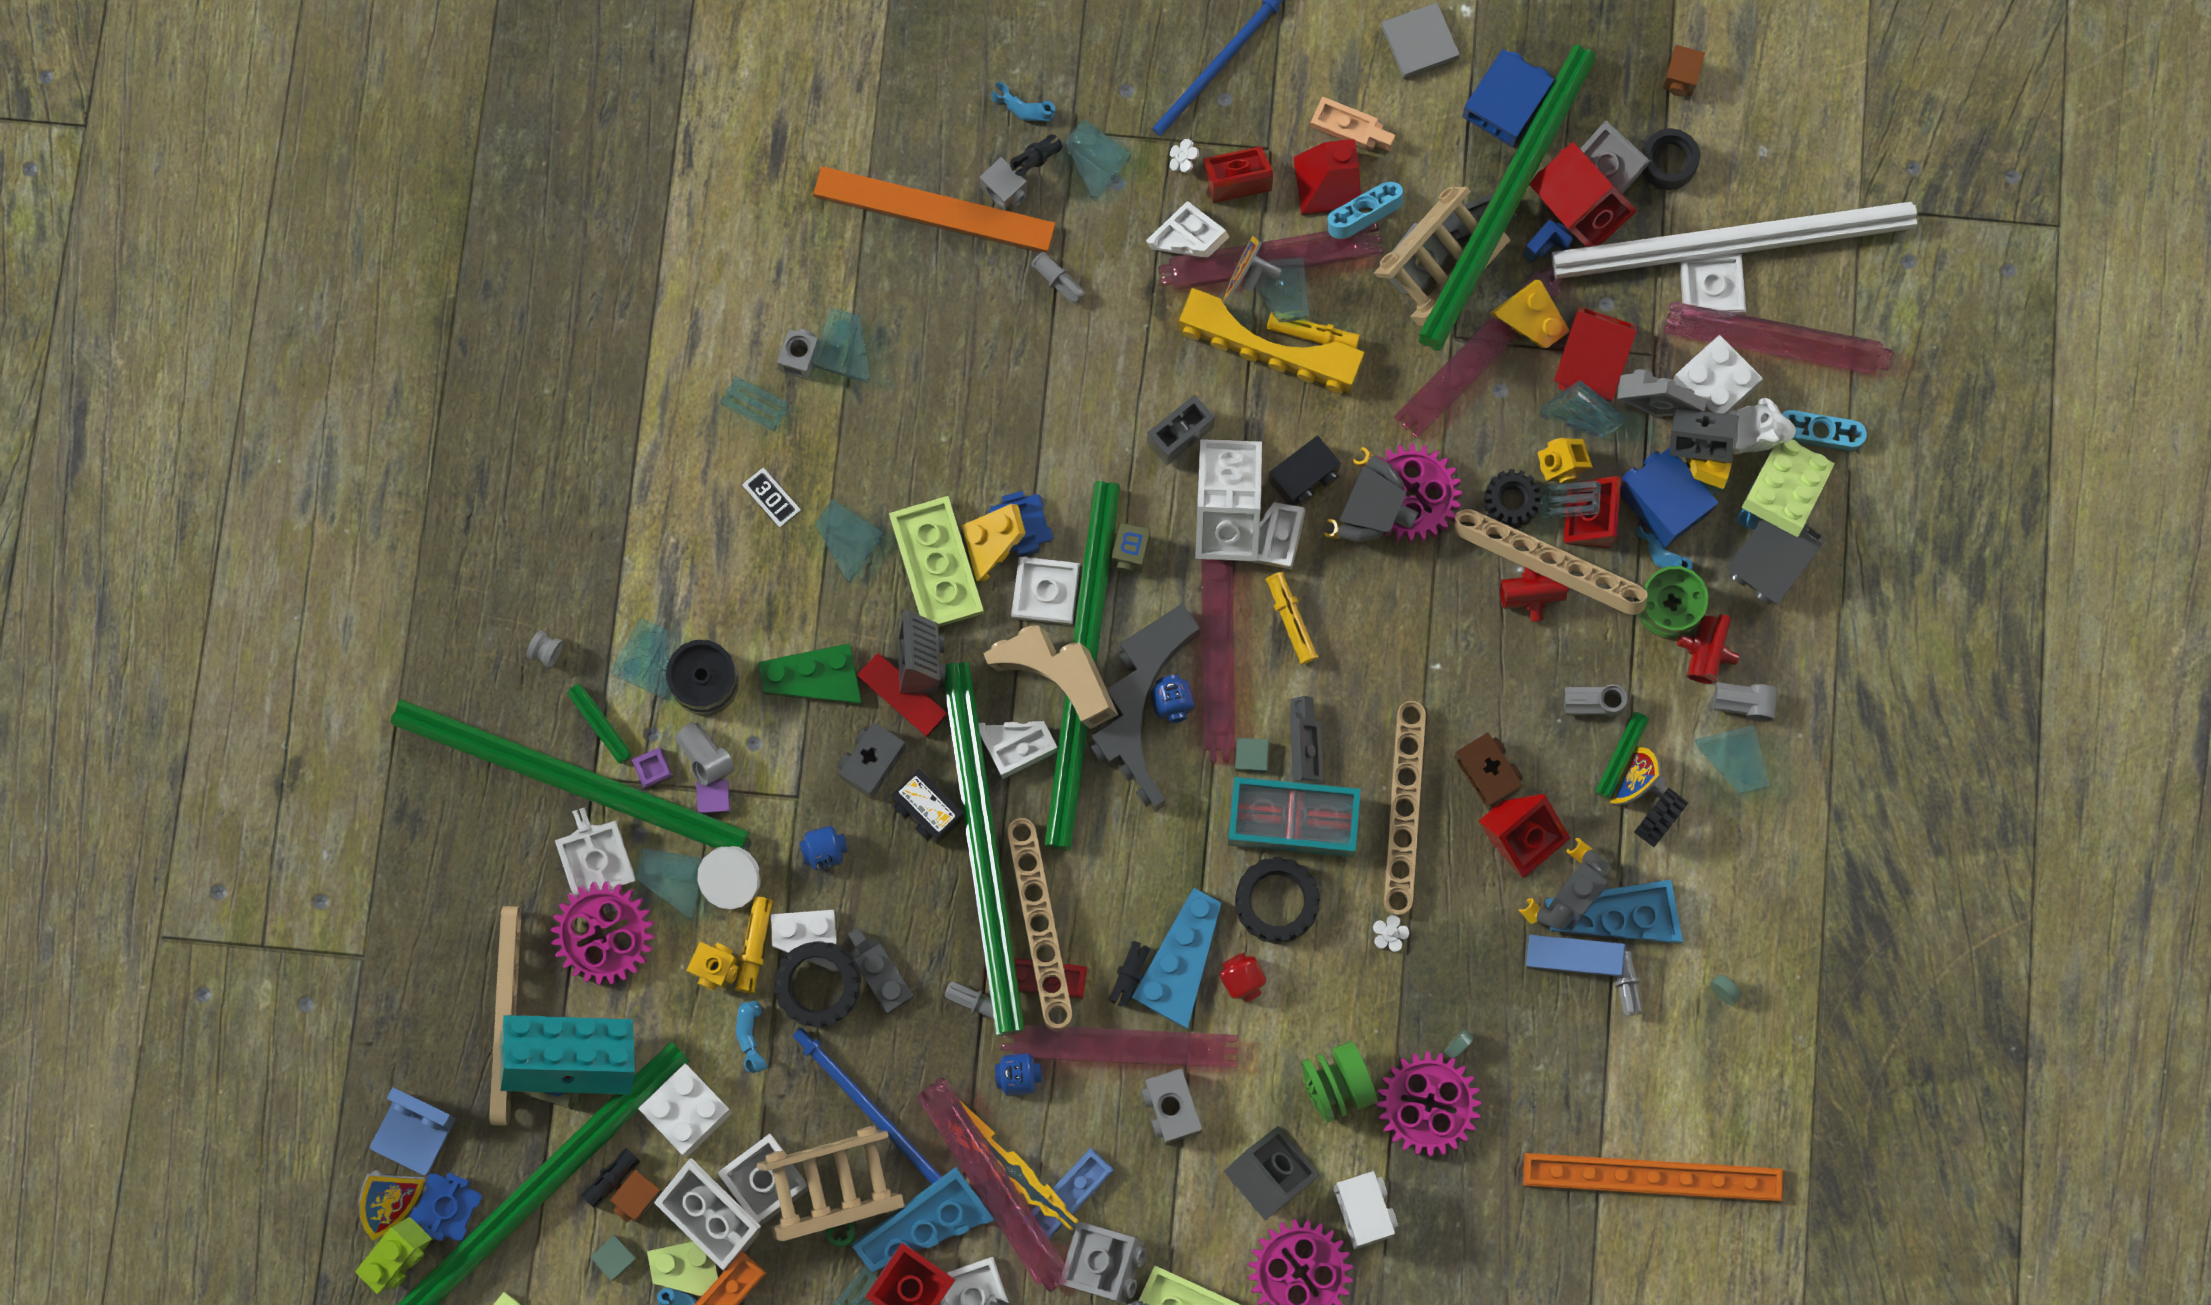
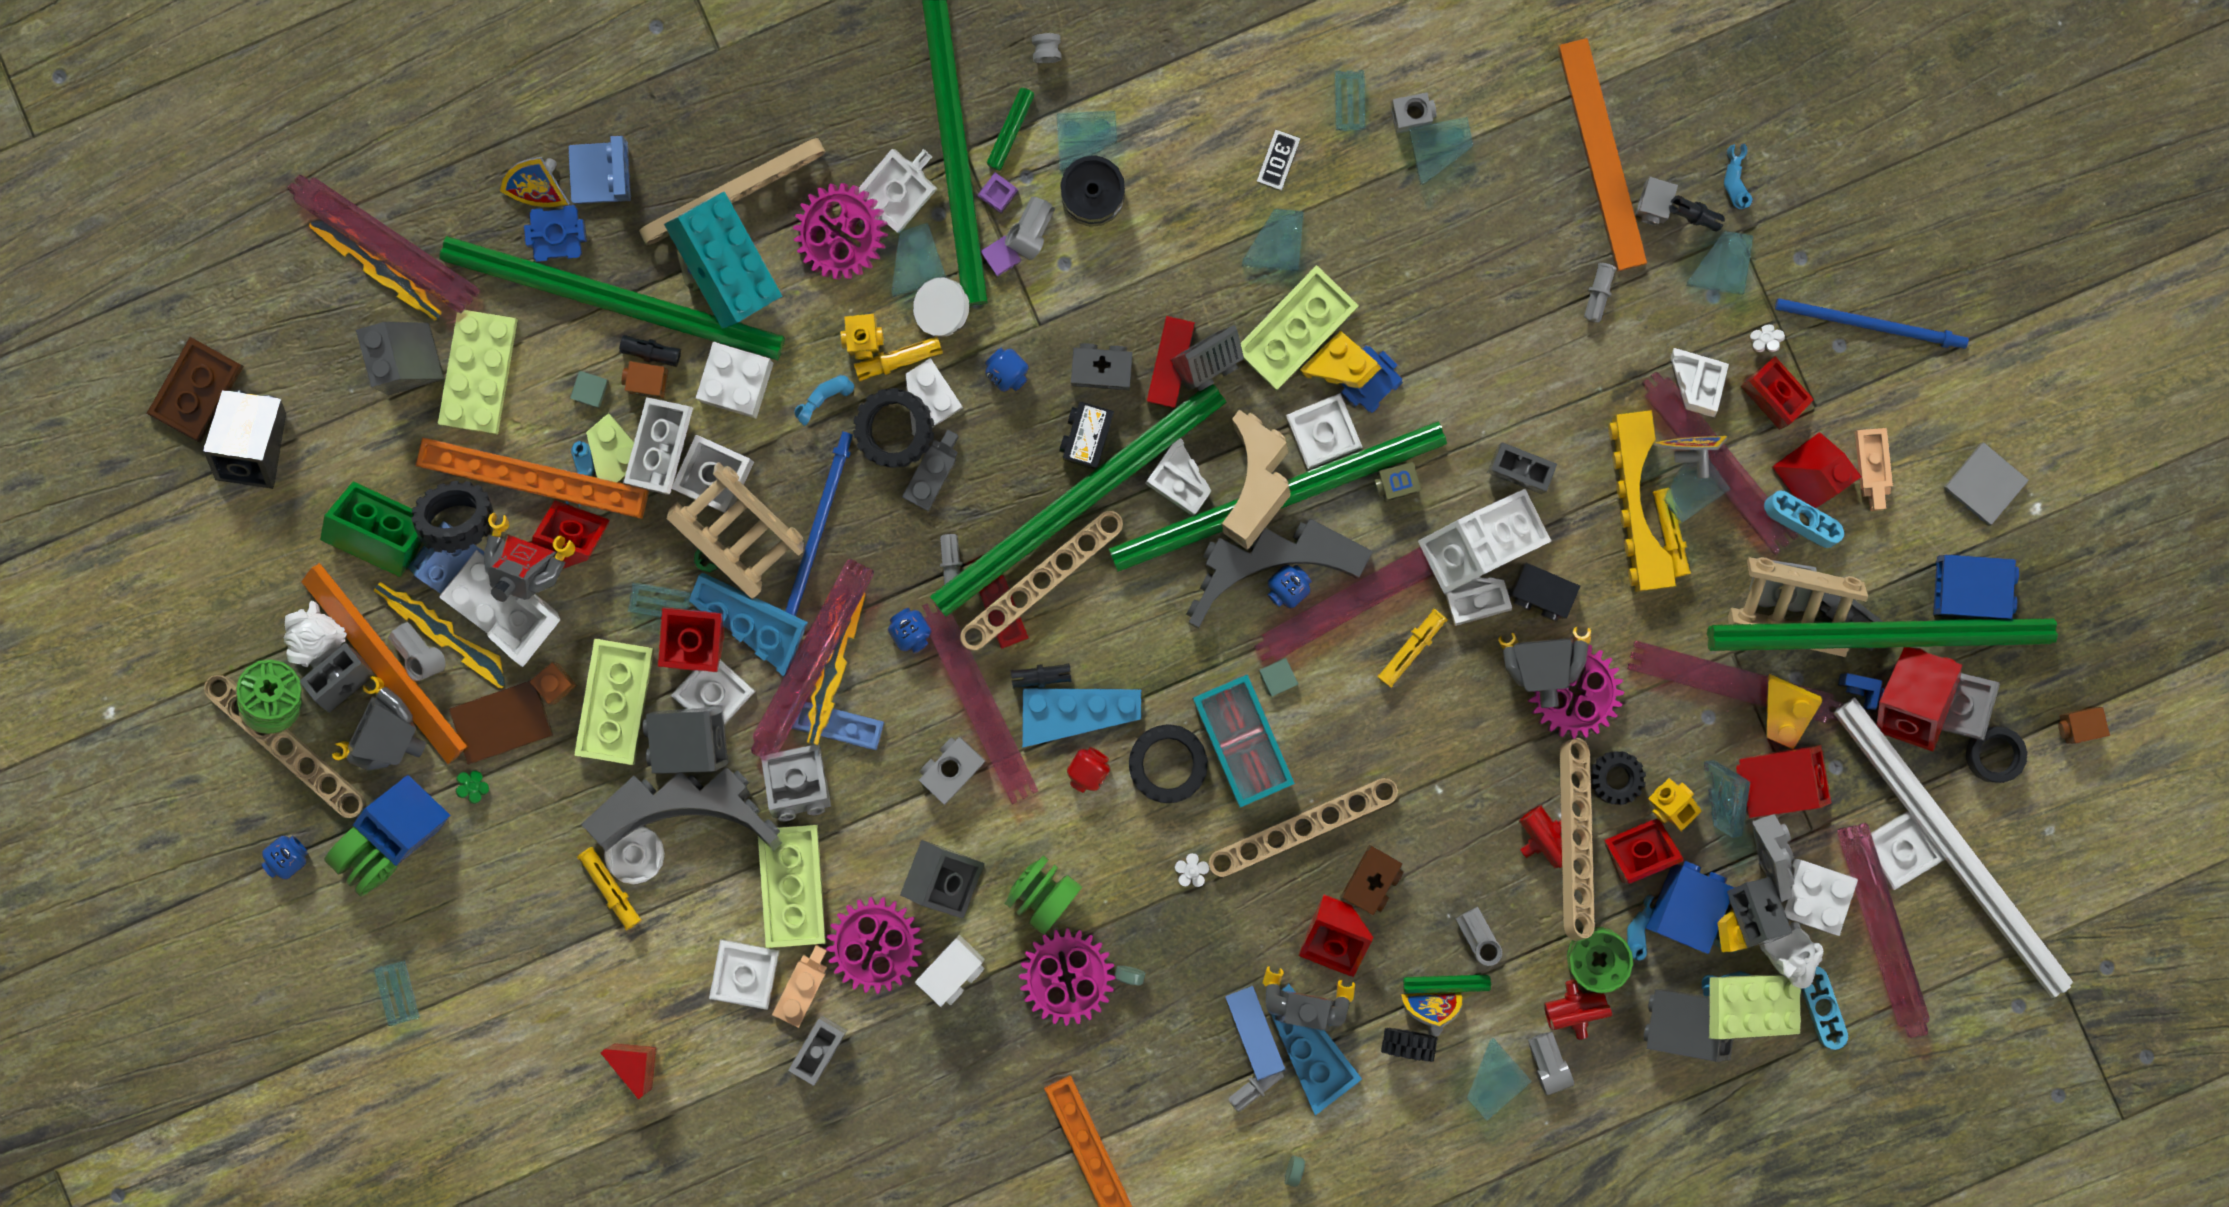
camera: 60 degrees right, 10 degrees up
lime brick [355,1217,432,1294] -> none
green wing [758,643,862,705] -> none
dark grey hinge [1290,696,1324,784] -> none
clear light blue tile [1539,481,1601,518] -> none

